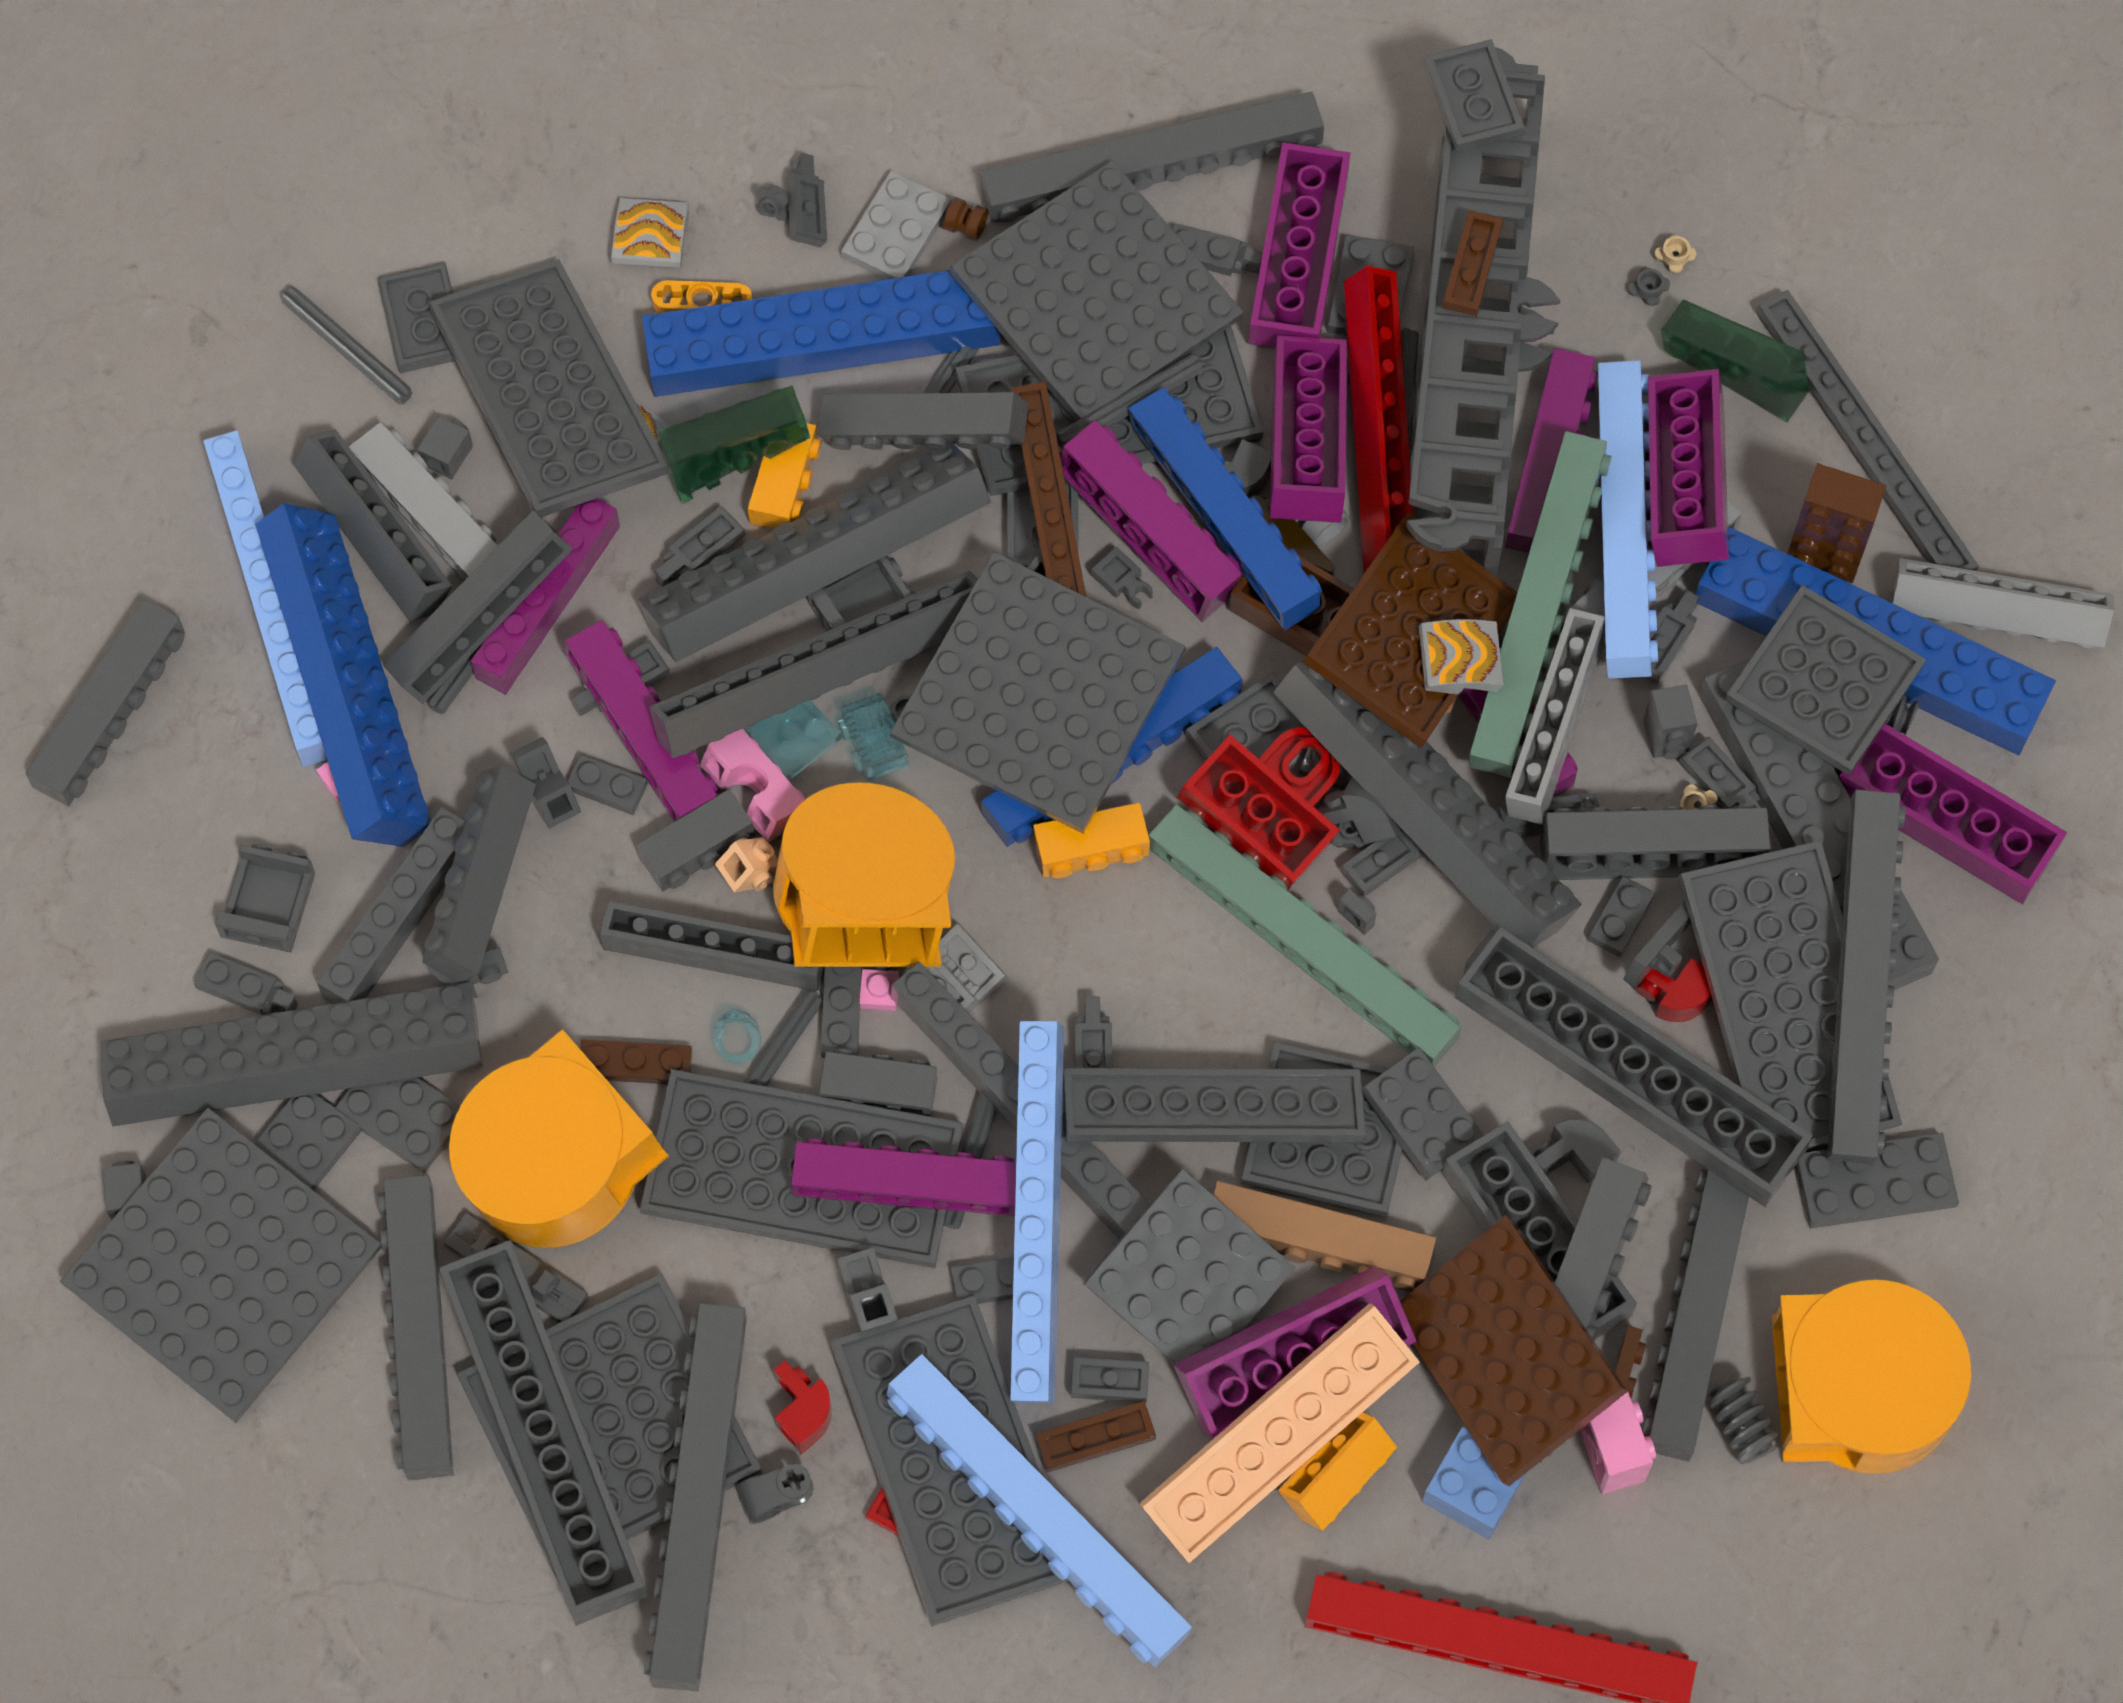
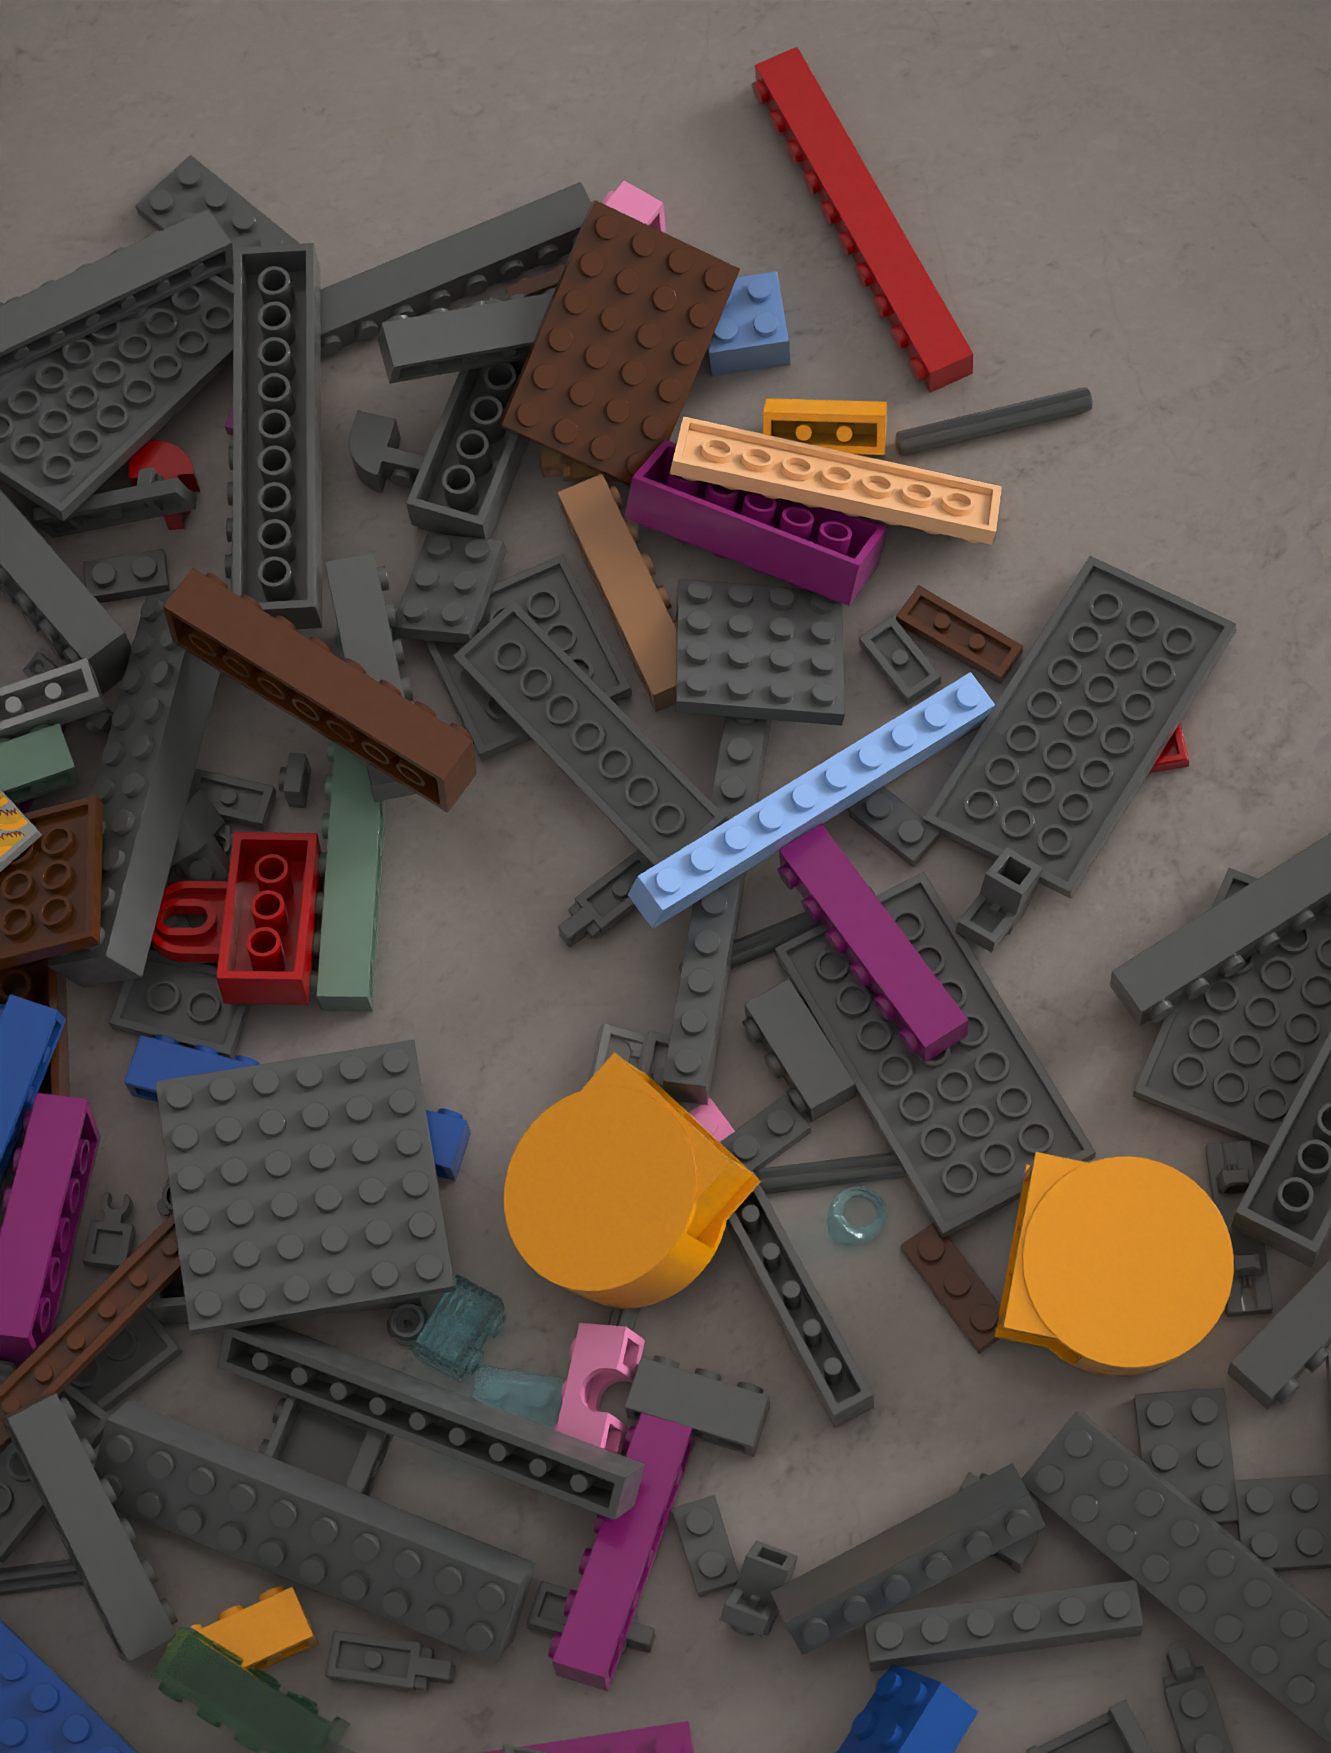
camera: 120 degrees left, 0 degrees up
light nougat brick [715,837,778,893] -> none
dark grey piece [736,1463,814,1524] -> none
red brick [773,1360,832,1455] -> none
light blue brick [887,1354,1192,1668] -> none
light orange brick [1033,802,1150,879] -> none
dark grey piece [1707,1377,1779,1464] -> none
light orange brick [1771,1280,1971,1474] -> none
none -> reddish brown brick [163,568,477,813]
none -> dark grey brick [325,552,416,802]
none -> dark grey axle [895,387,1093,455]

